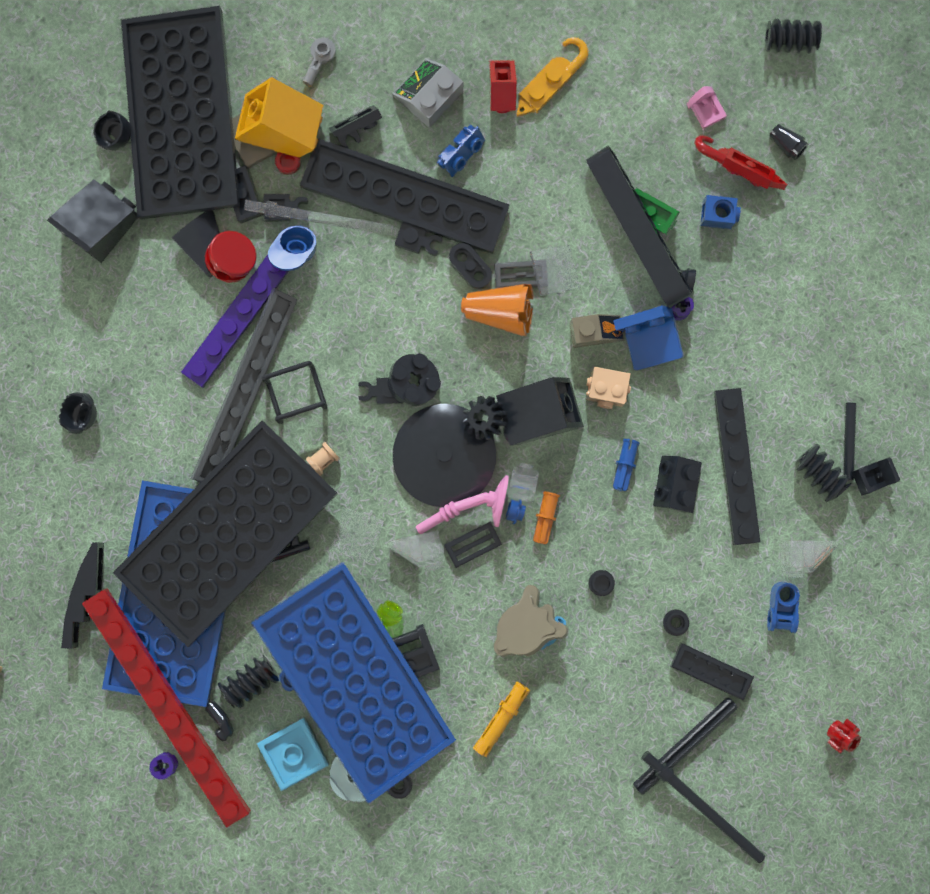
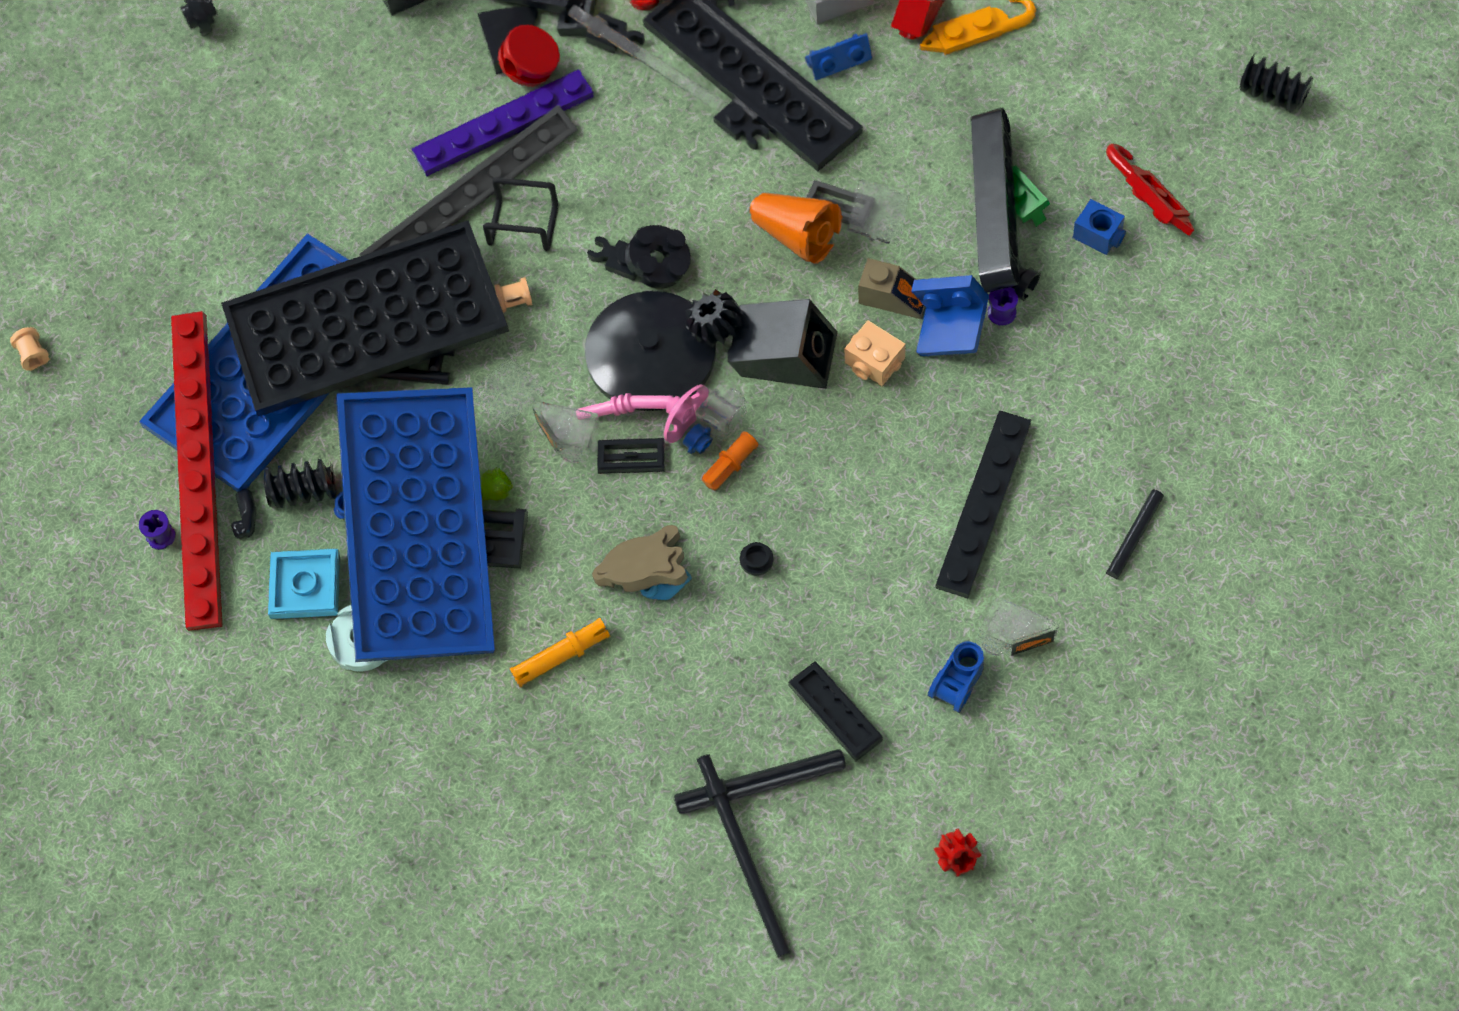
camera: 35 degrees right, 20 degrees down
black hair [58,392,97,434] -> none
black slope [61,542,104,649] -> none
cap [268,226,317,271] -> none
black plate [387,775,412,799] -> none
black plate [449,243,492,290] -> none
blue axle [613,439,640,491] -> none
black bracket [653,456,702,513] -> none
black plate [663,609,689,636] -> none
bright pink tile [686,86,727,130] -> none
black cone [769,124,809,160] -> none
black piece [795,444,852,503] -> none
black bracket [852,457,900,496] -> none

